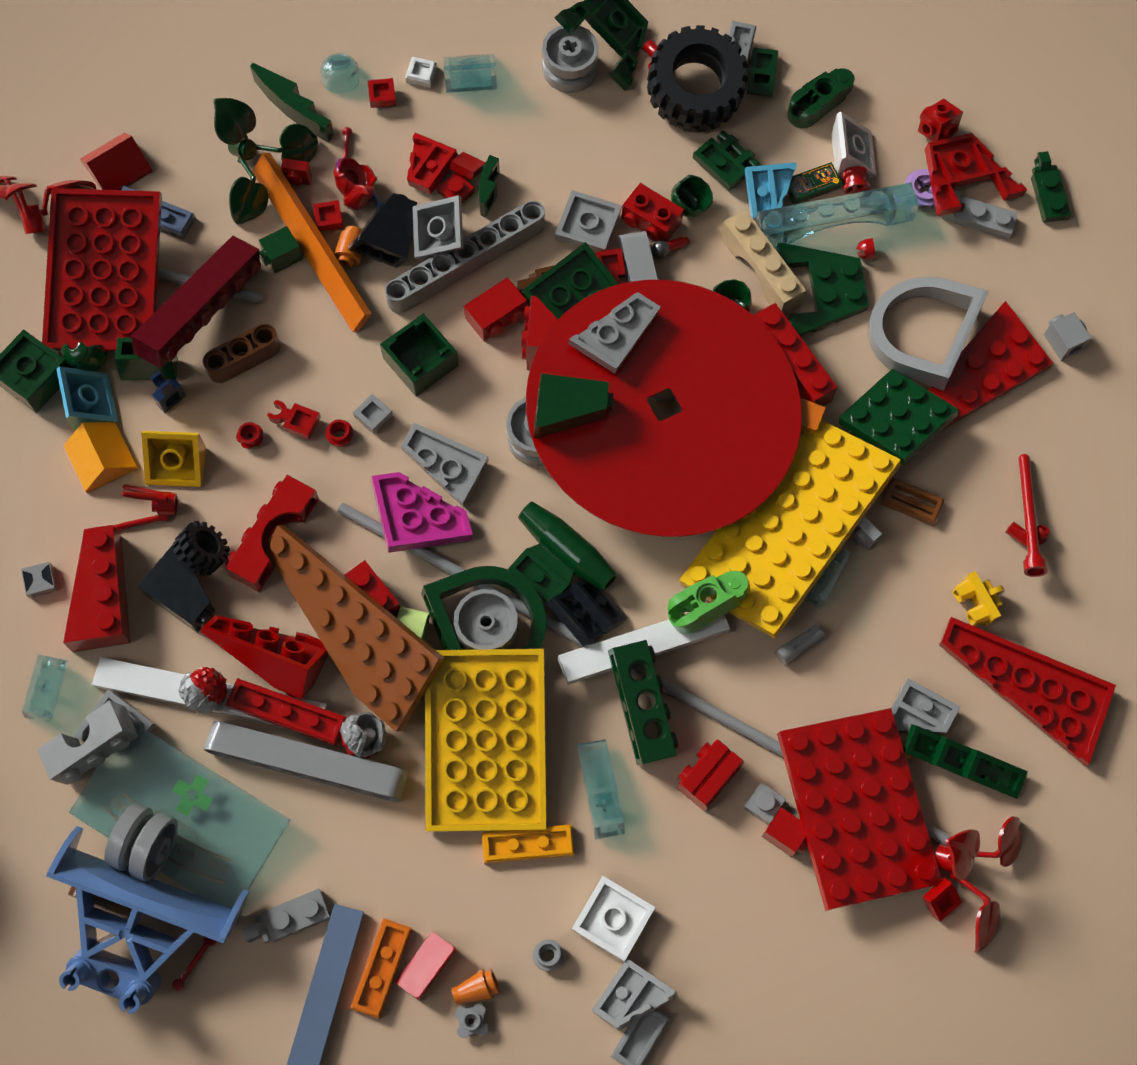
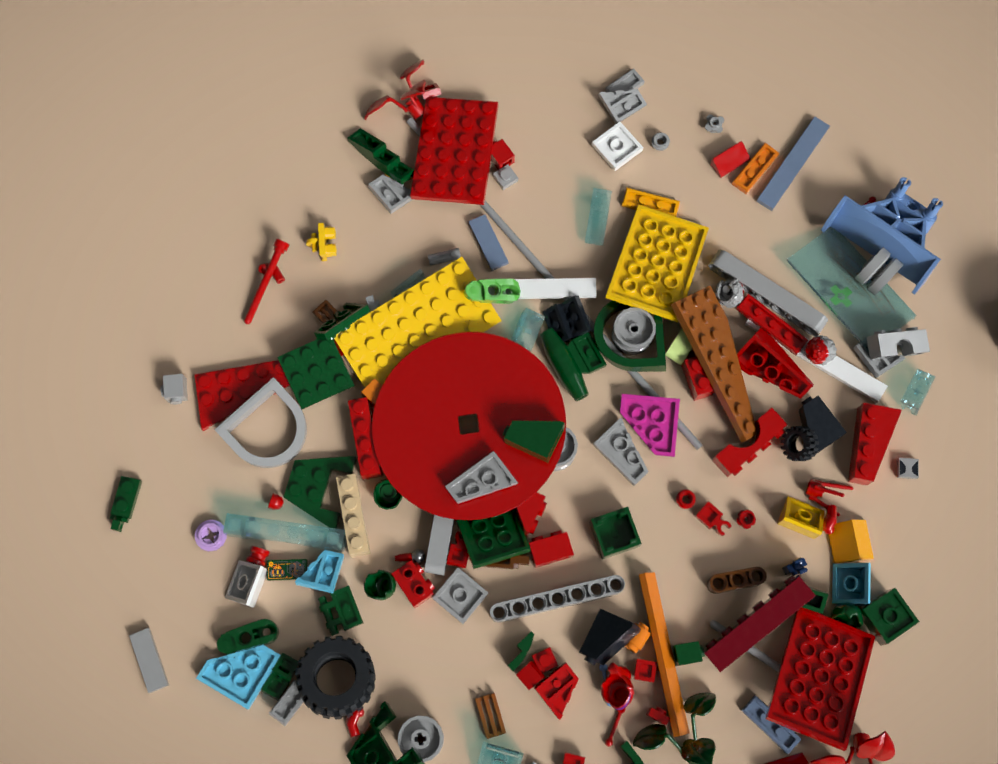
camera: 160 degrees left, 5 degrees up
light grey hinge [242,888,330,943] -> none
light grey plate [353,394,393,434] -> none
light grey slope [412,195,464,259] -> none
orange cone [451,969,500,1006] -> none
dark green brick [608,640,678,765] -> none
red brick [677,739,744,811] -> none
red brick [918,99,963,142] -> none
red wing [925,133,1027,217] -> none
red wing [939,617,1116,766] -> none
light grey plate [940,190,1018,240] -> none
none -> light grey tile [129,628,169,693]
none -> medium azure plate [196,645,281,710]
none -> dark green wing [314,303,370,341]
none -> sand blue tile [469,214,509,271]
none -> dark orange tile [475,693,506,739]
none -> clear light blue hinge [511,308,545,351]
none -> red arm [823,504,837,535]

